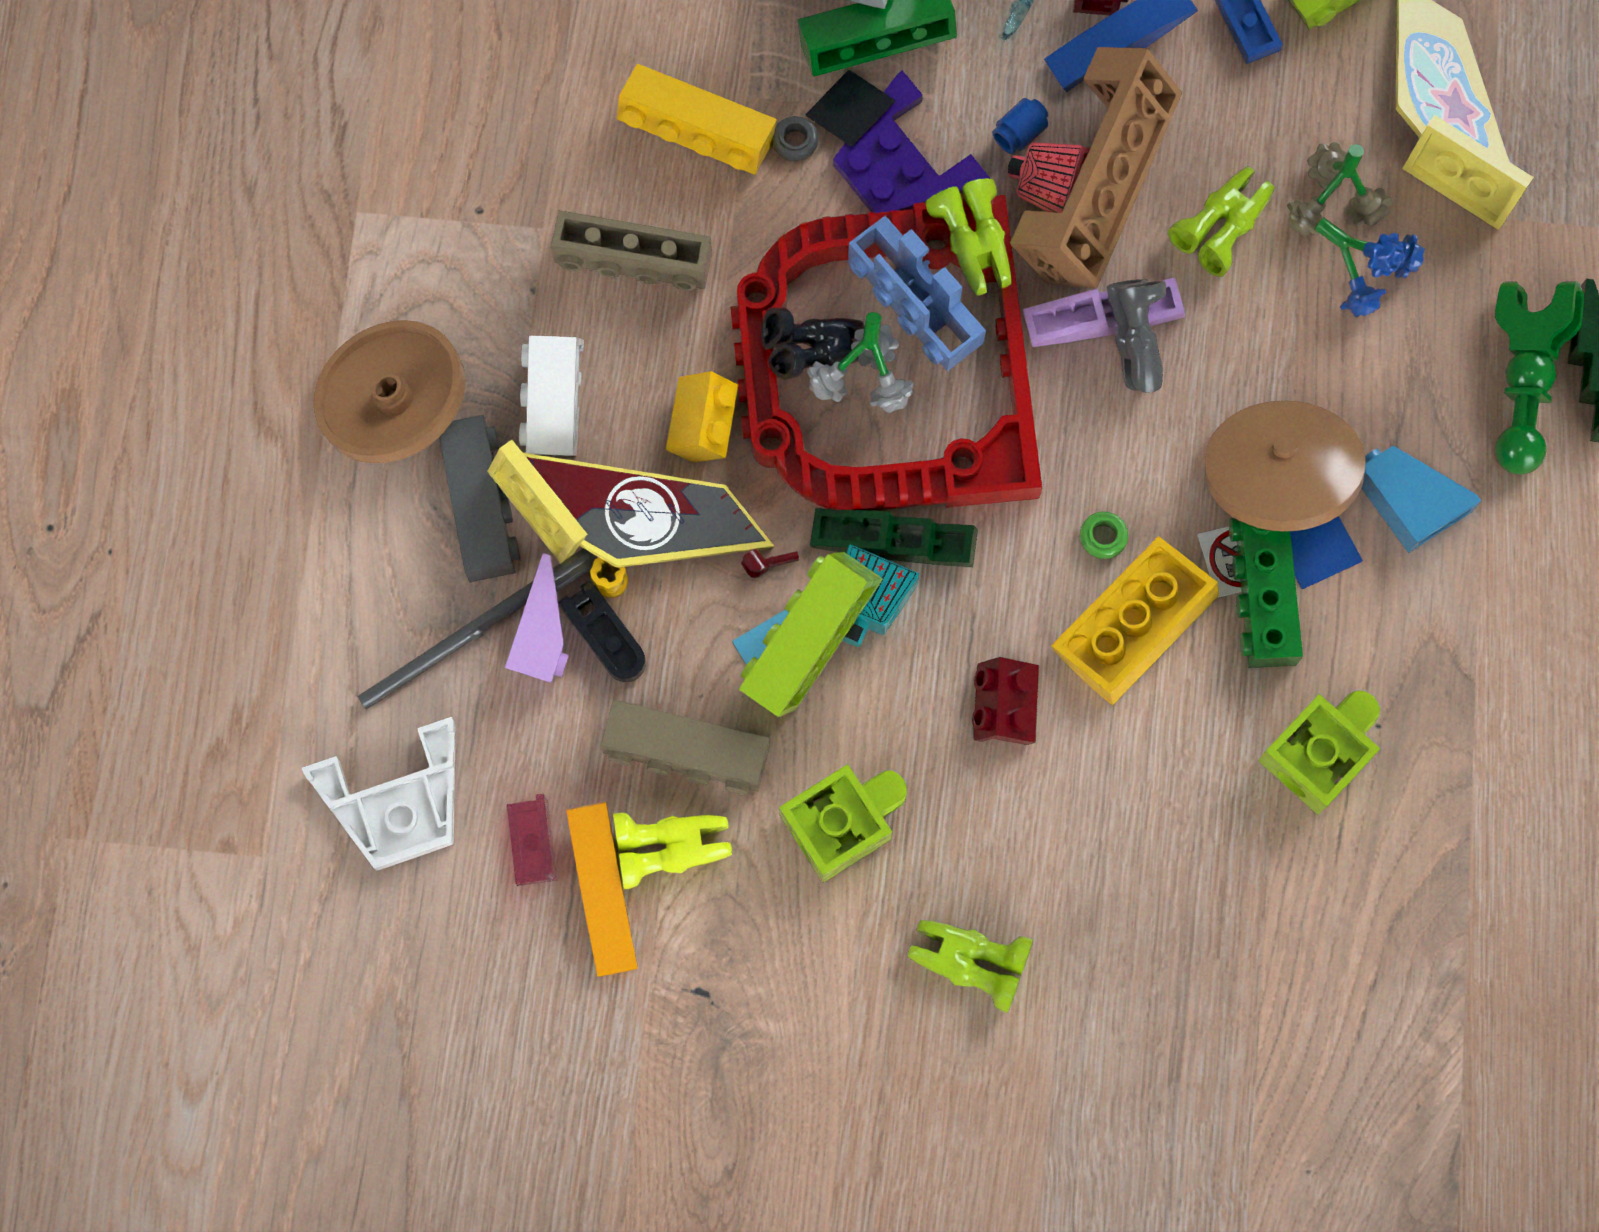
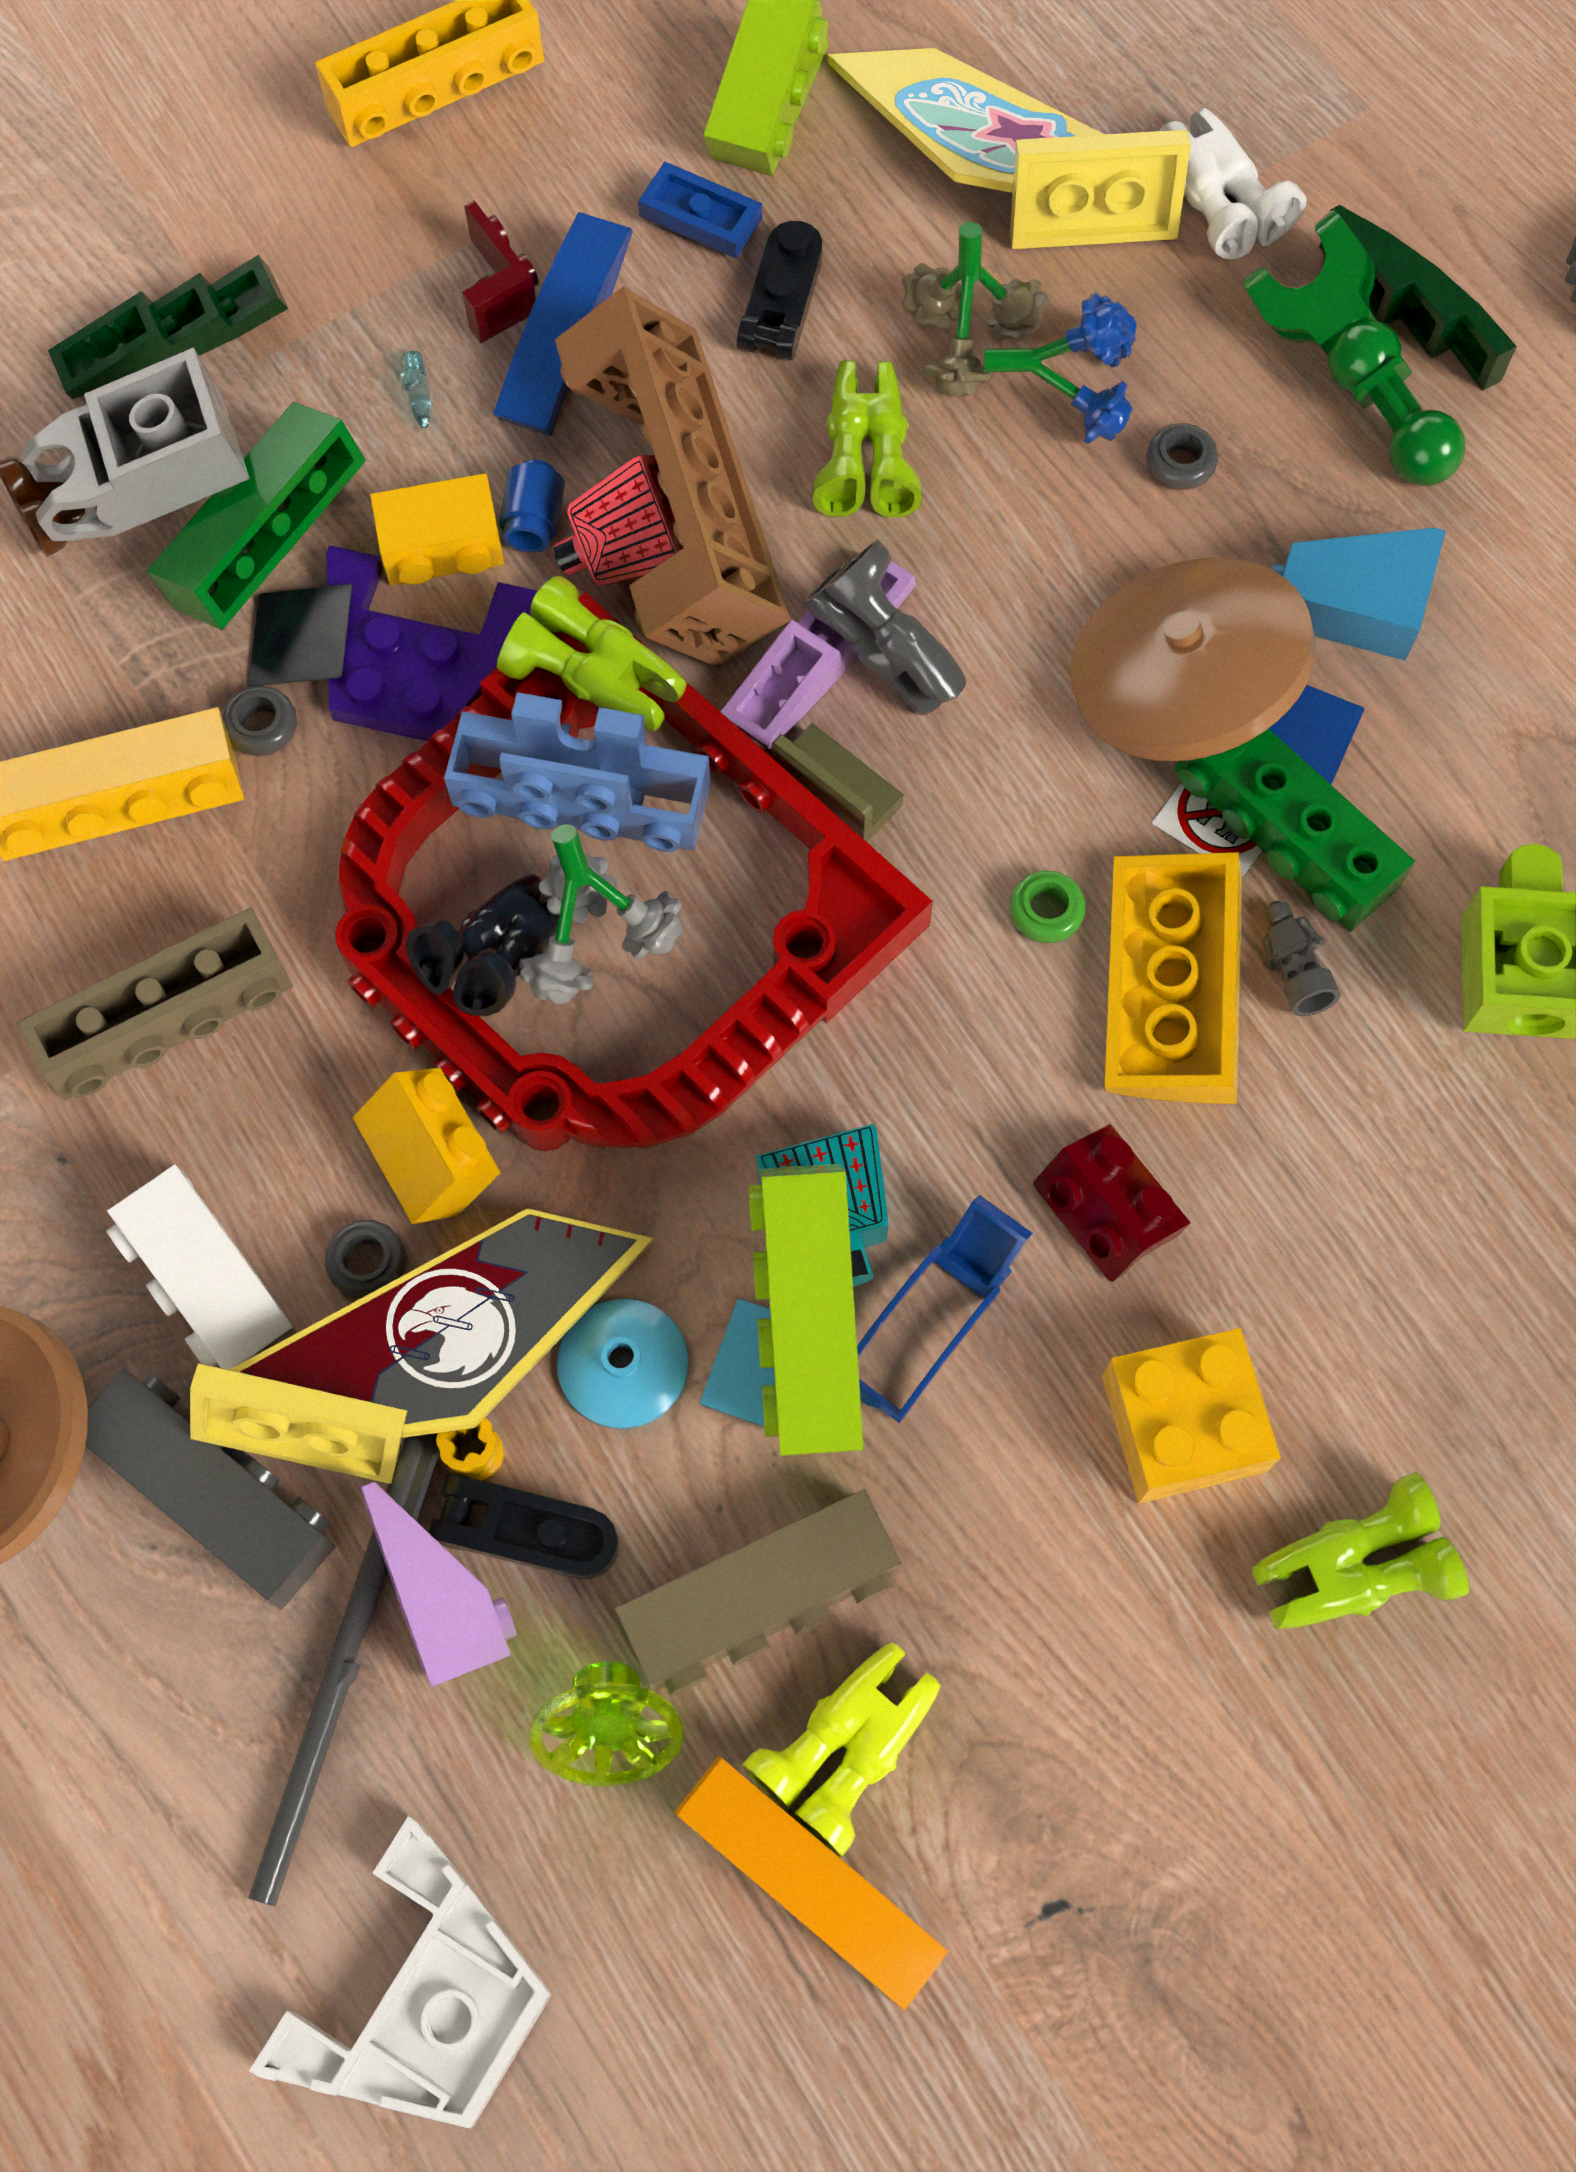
camera: 40 degrees left, 5 degrees down
clear pink panel [507,794,557,886] -> none
dark red hand [741,549,799,578] -> none
lime brick [779,764,907,883] -> none
dark green slope [810,508,978,568] -> none
none -> dark grey piece [325,1220,405,1299]
none -> yellow brick [370,473,505,586]
none -> clear neon green wheel [529,1661,683,1787]
none -> medium azure dish [557,1299,688,1429]
none -> black plate [737,221,822,361]
none -> olive panel [772,723,904,842]
none -> blue piece [857,1195,1033,1423]
none -> yellow brick [1102,1328,1281,1504]
none -> dark grey piece [1146,423,1218,490]
none -> white piece [1160,107,1307,260]
none -> dark grey piece [1263,901,1341,1016]

